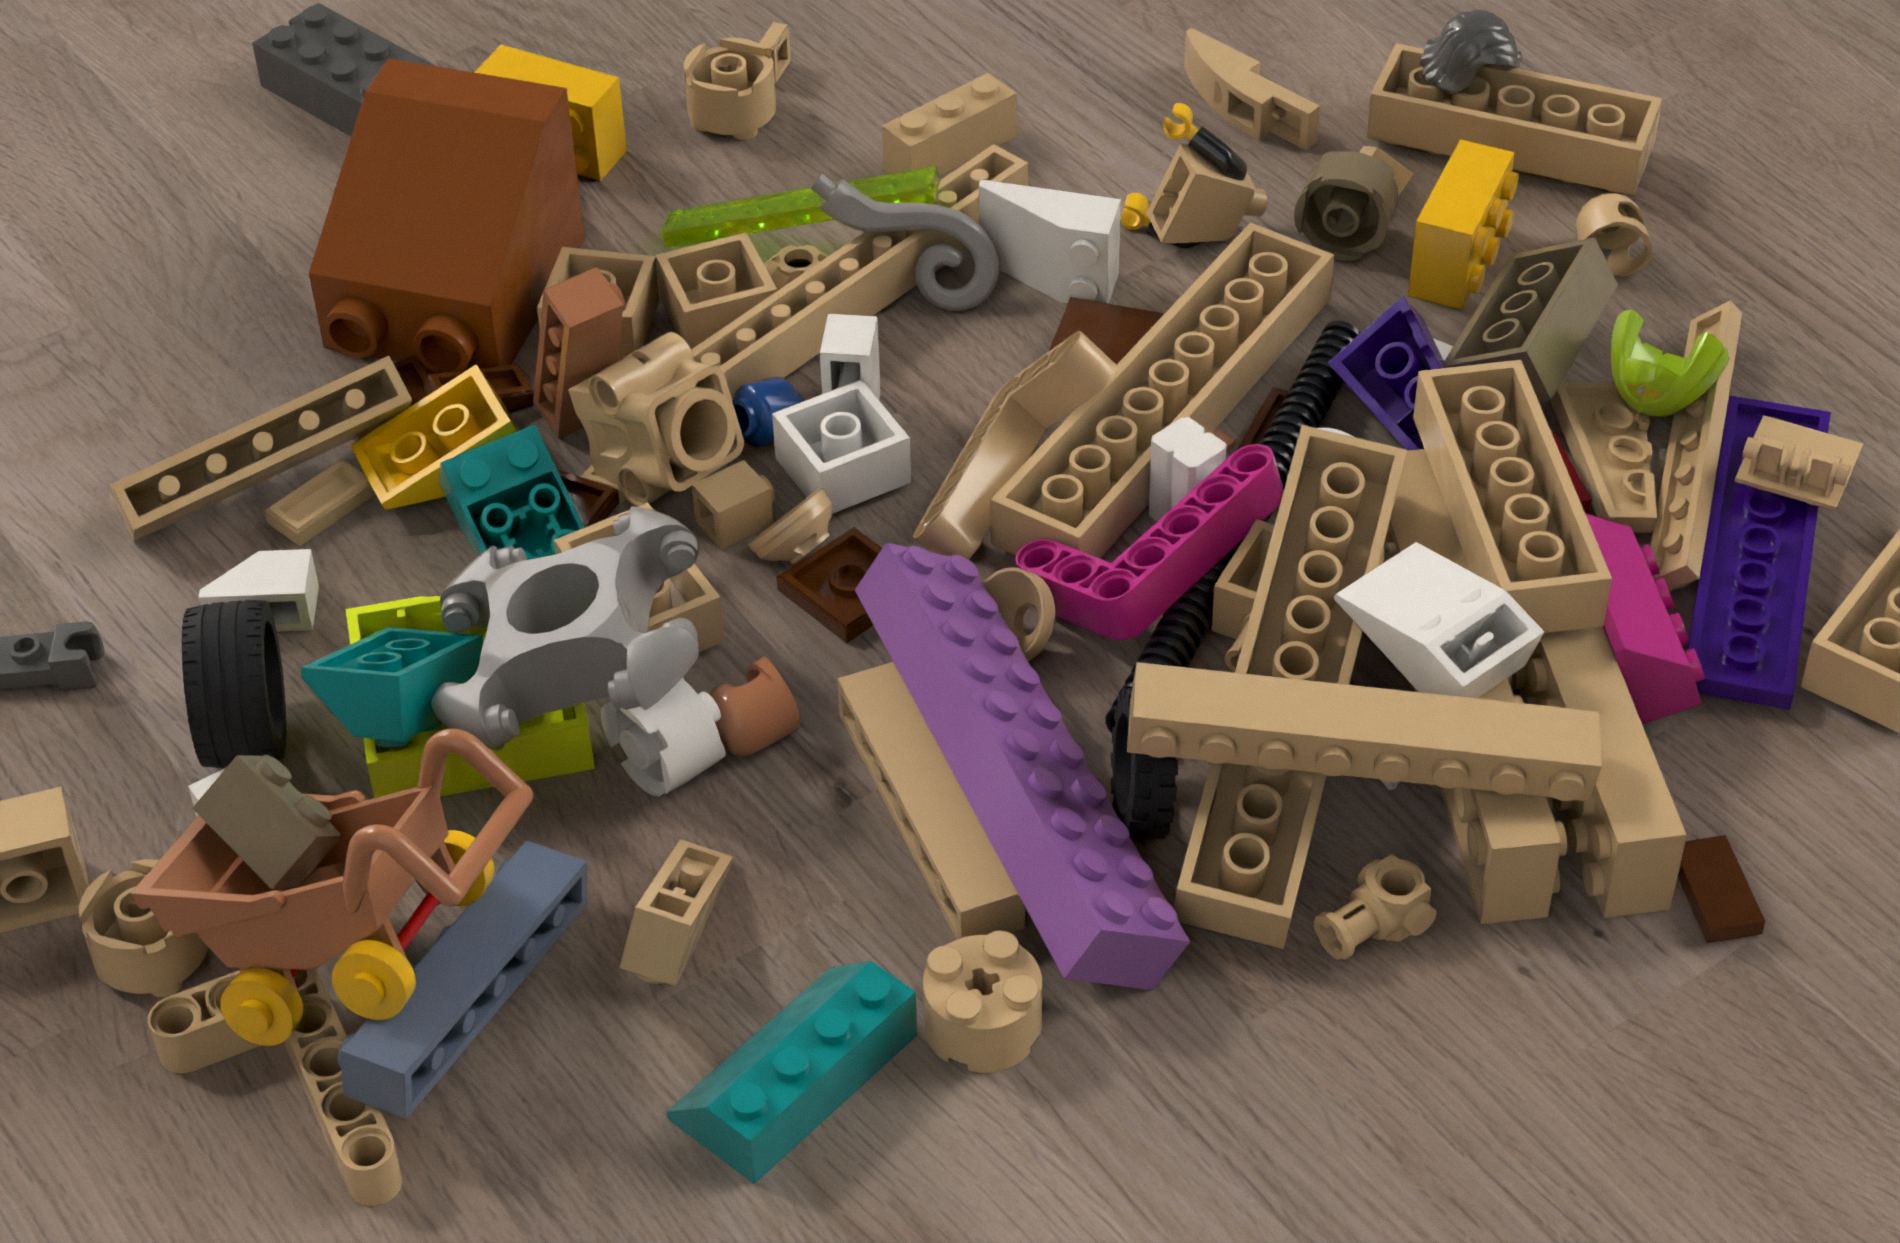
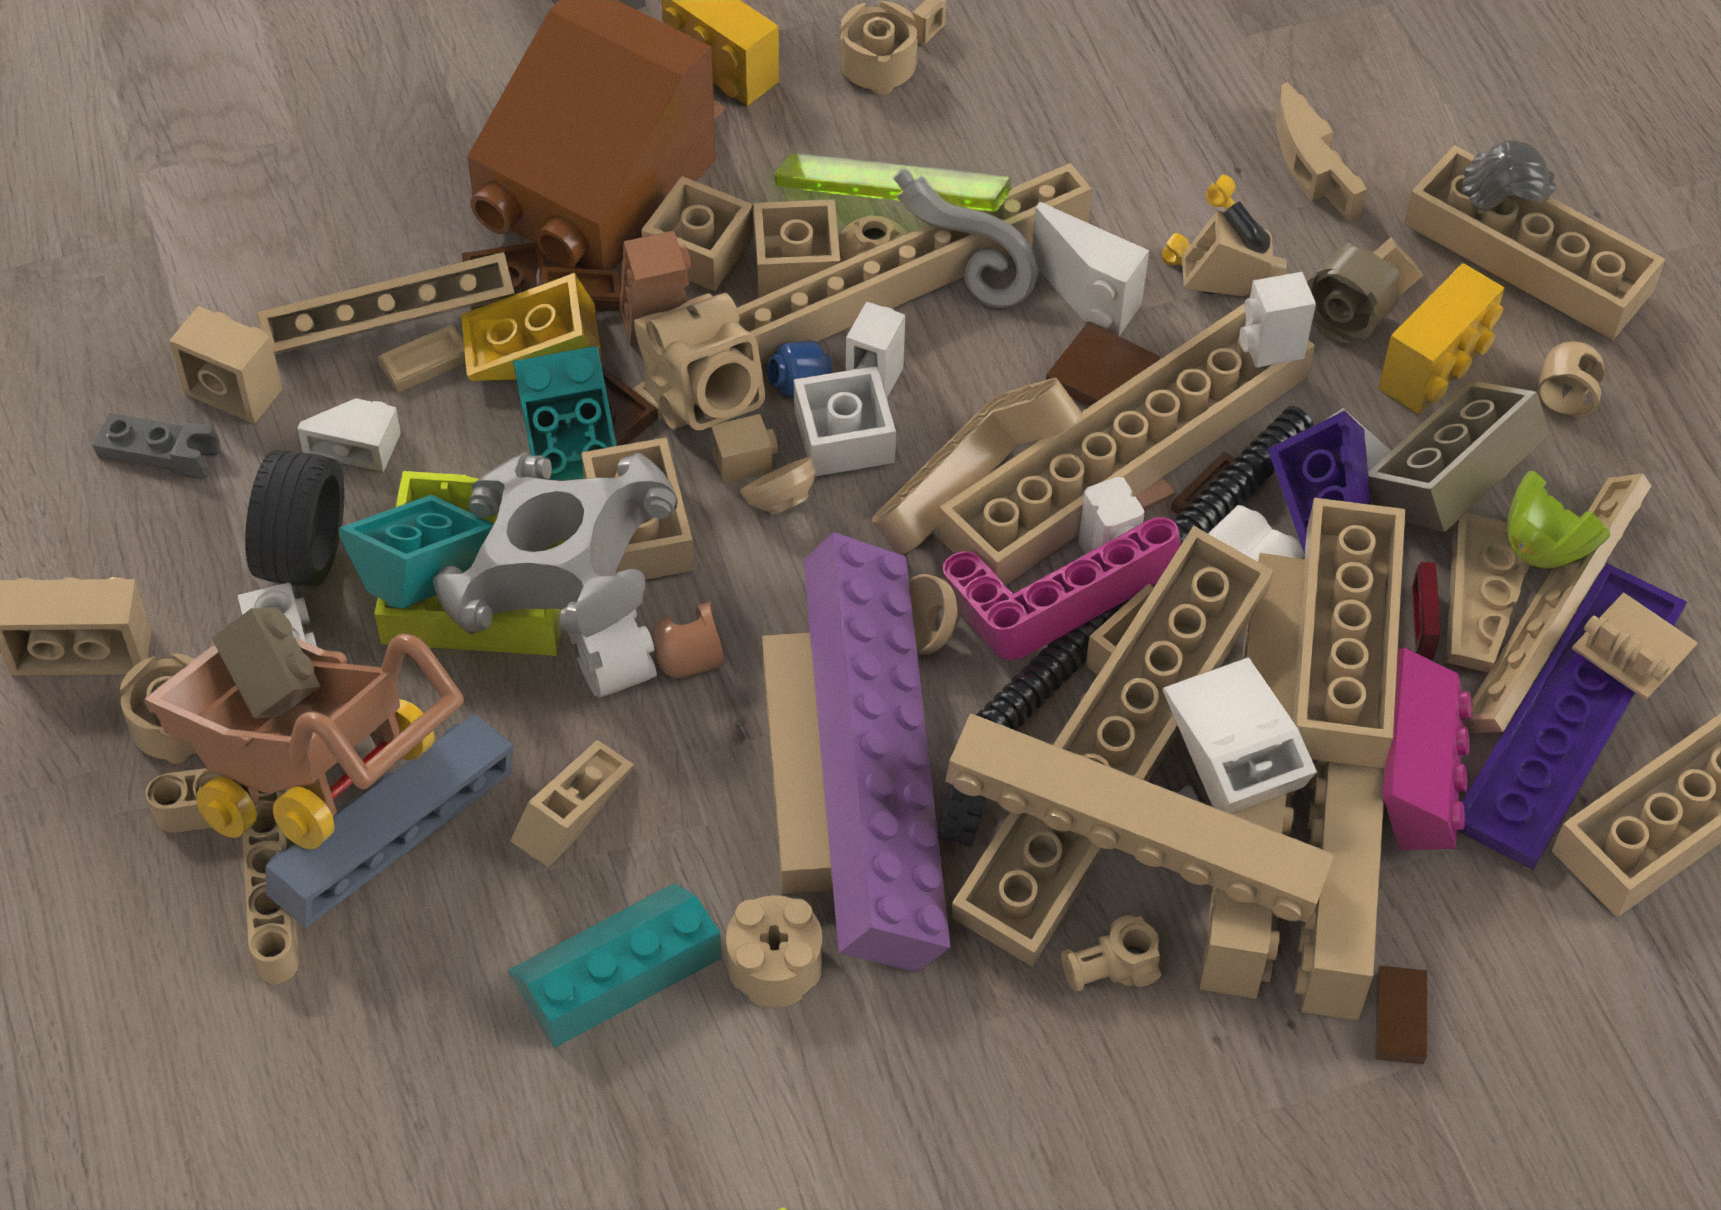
camera: 15 degrees right, 10 degrees up
reddish brown tile [776,527,882,643] -> none
tan brick [882,73,1017,191] -> none
none -> tan brick [169,306,282,424]
none -> white brick [1240,272,1316,368]

